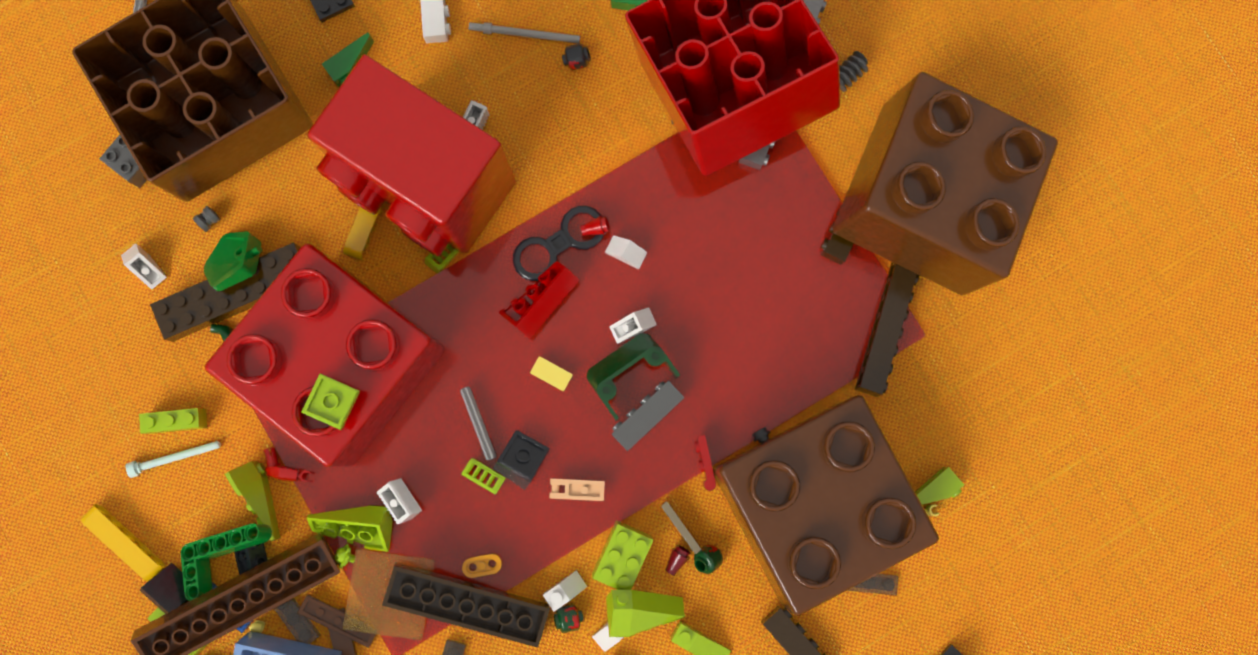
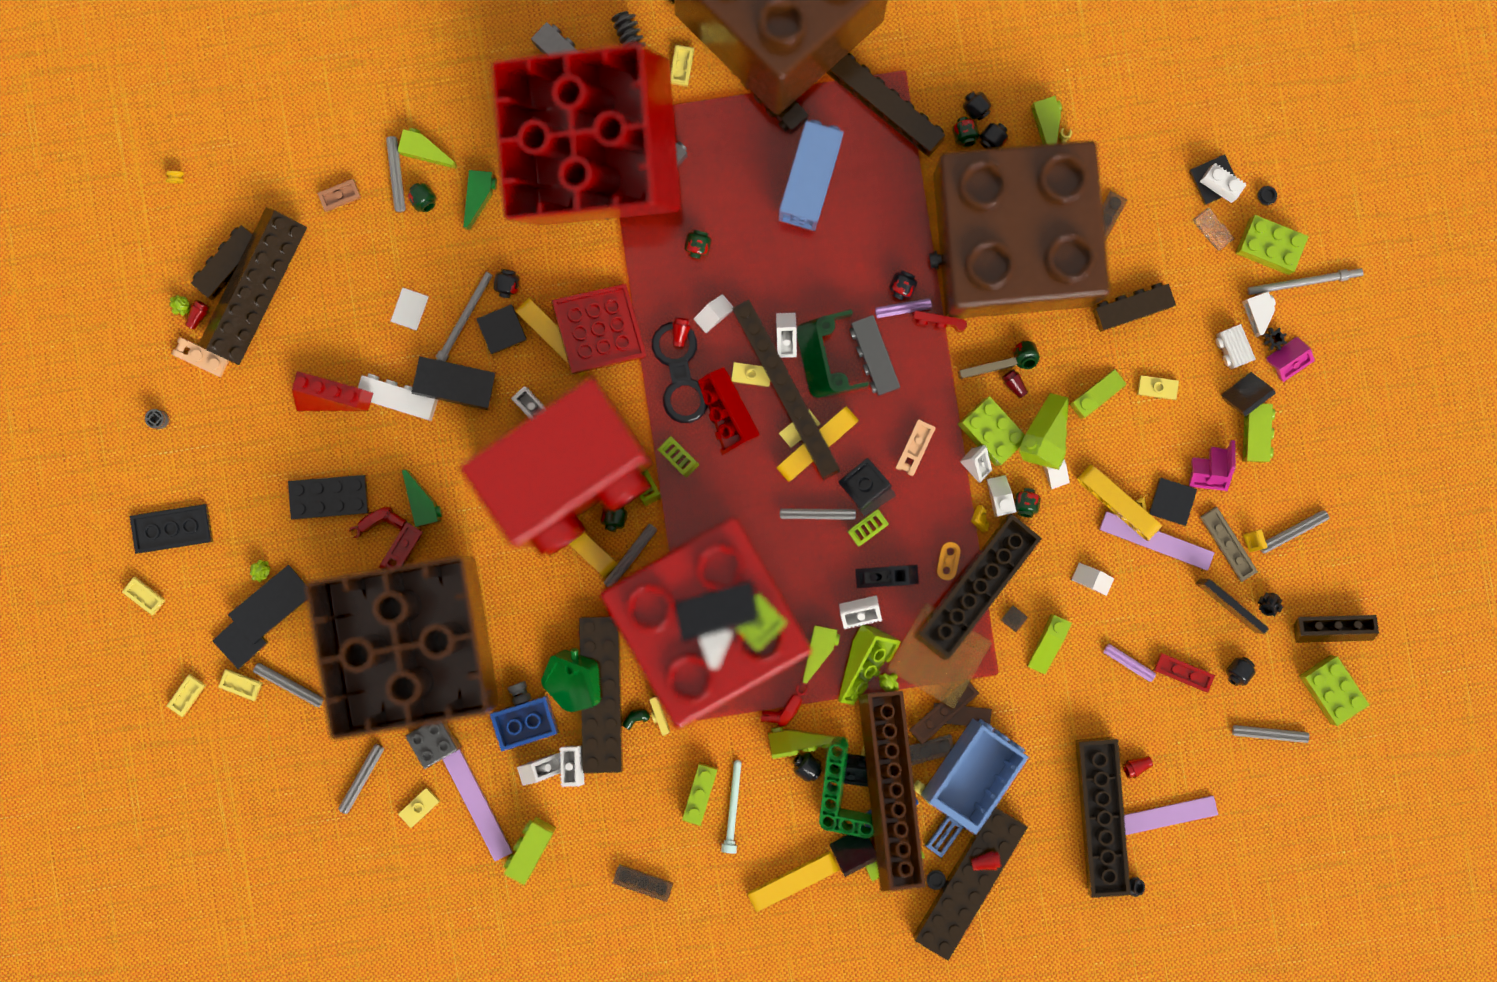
camera: 70 degrees left, 5 degrees up
none -> light grey axle [338,744,384,814]
none -> red arm [349,506,407,538]
none -> red plate [379,522,423,569]
none -> light yellow plate [398,787,440,828]
none -> black tile [411,356,495,410]
none -> lavender tile [443,749,513,861]
none -> black tile [477,304,527,355]
none -> blue brick [490,695,559,751]
none -> lime brick [504,817,556,885]
none -> yellow beam [515,298,587,377]
none -> red plate [551,284,646,375]
none -> white brick [559,746,584,787]
none -> dark green head [600,506,628,532]
none -> light grey axle [604,524,657,587]
none -> clear smoke plate [613,864,673,902]
none -> lime slope [657,436,699,478]
none -> light yellow plate [671,45,694,87]
none -> black tile [675,581,760,642]
none -> dark green head [684,229,712,259]
none -> white slope [700,630,734,670]
none -> light yellow plate [731,362,770,387]
none -> dark brown brick [732,300,841,480]
none -> yellow beam [776,406,859,482]
none -> medium blue container [778,120,844,231]
none -> black head [793,753,822,782]
none -> lime slope [802,625,840,683]
none -> black slope [855,564,919,588]
none -> lavender axle [875,299,932,318]
none -> black head [889,270,917,300]
none -> dark green head [952,117,980,147]
none -> white slope [960,445,992,483]
none -> black head [963,91,991,121]
none -> yellow tile [971,505,989,532]
none -> black head [980,123,1008,149]

